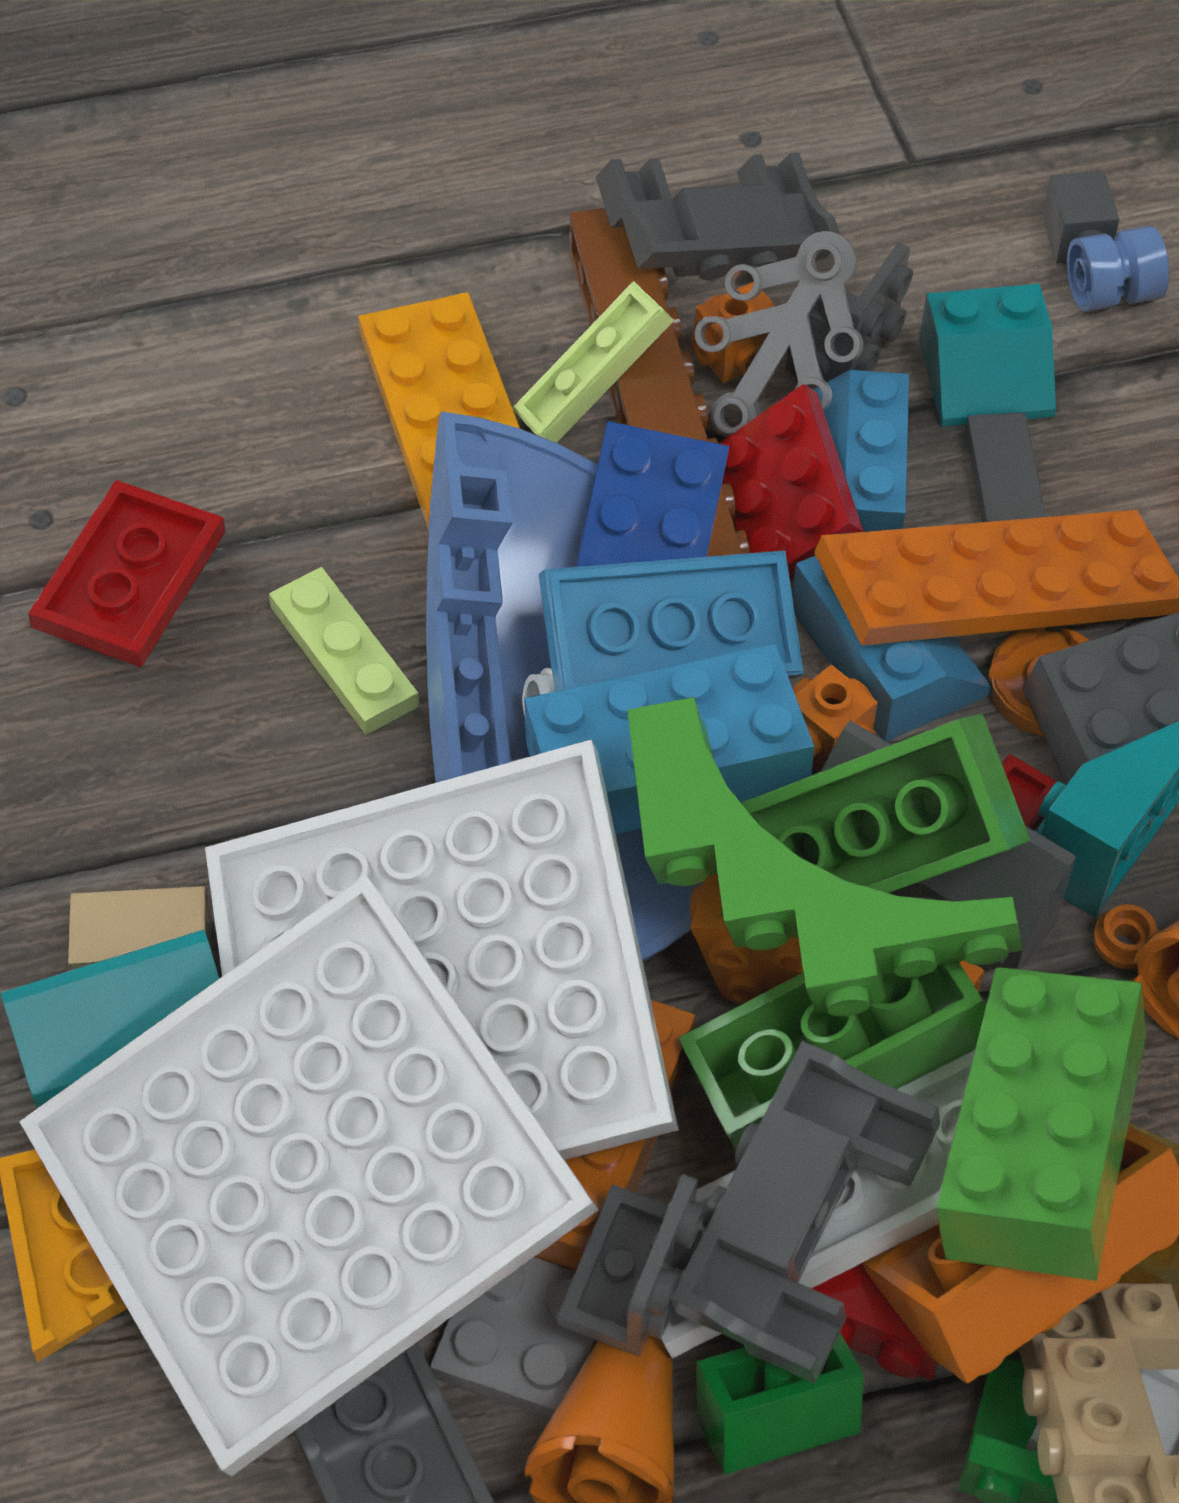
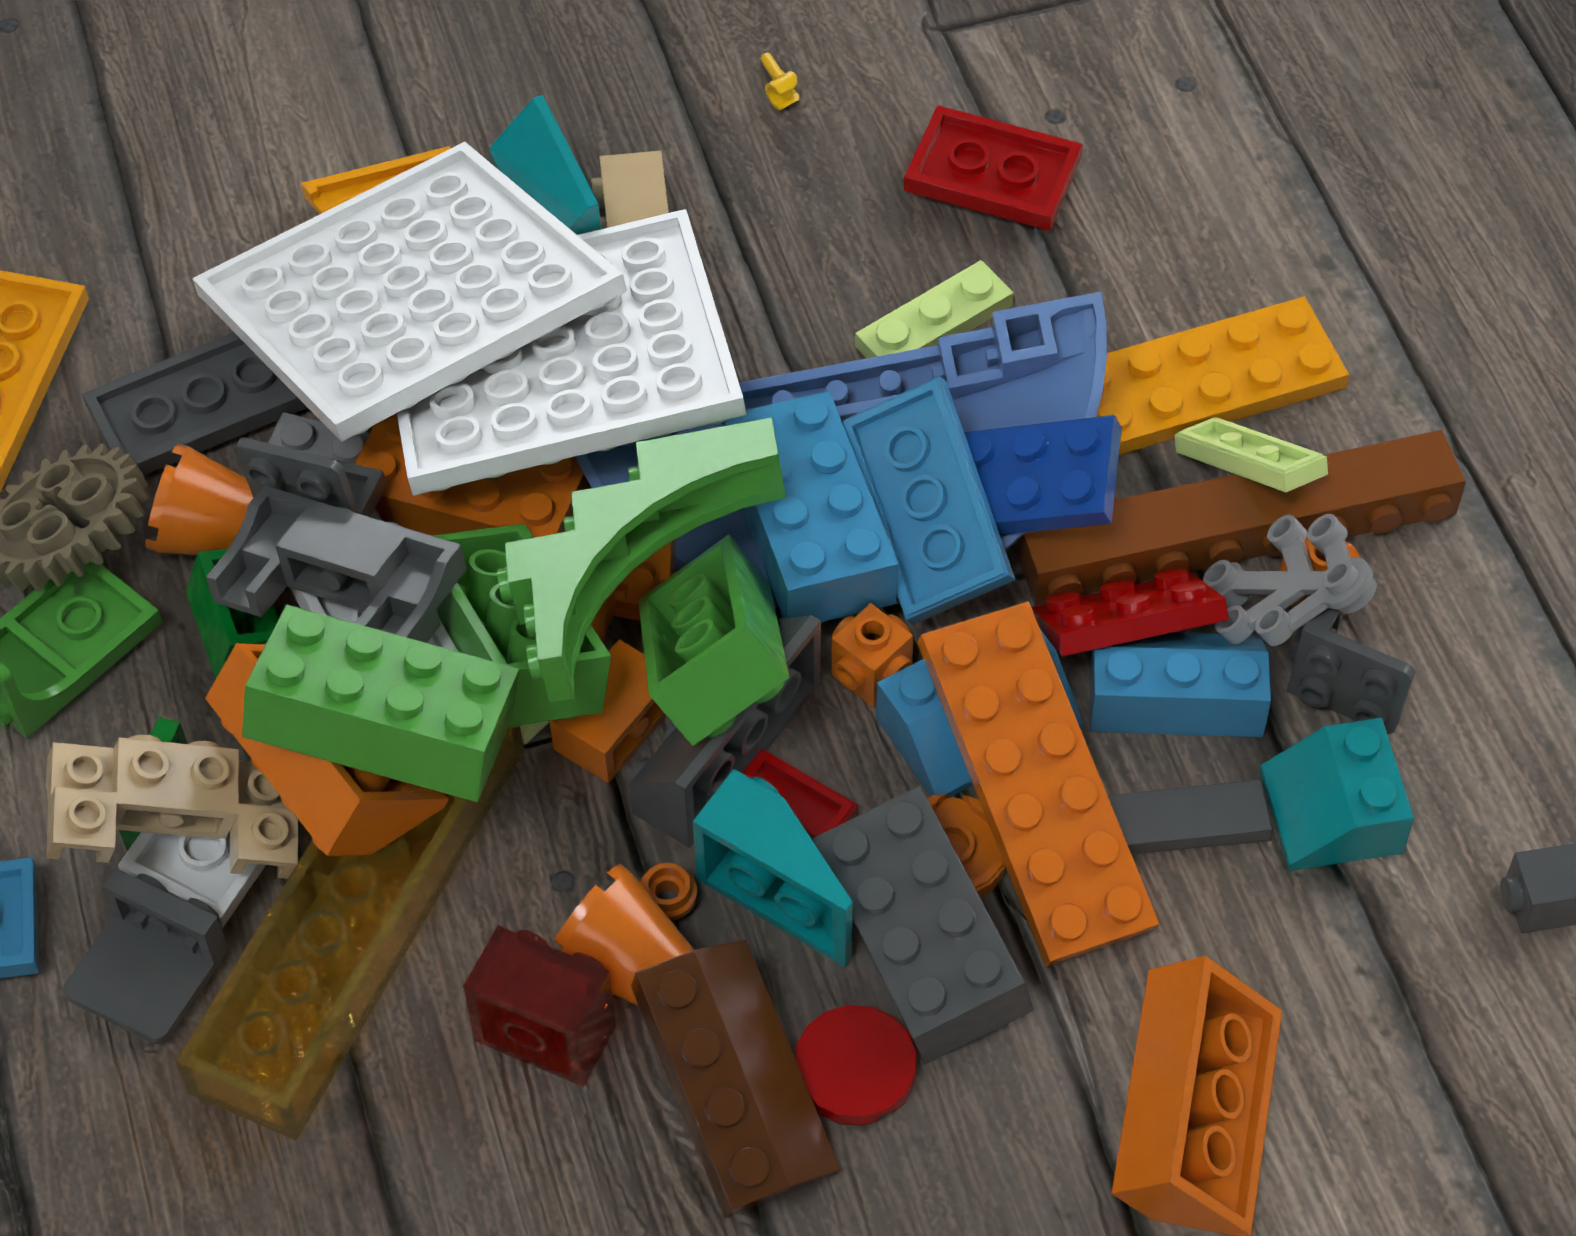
camera: 90 degrees right, 0 degrees up
dark grey bracket [596,153,840,280] -> none
medium blue wheel [1067,226,1169,312] -> none

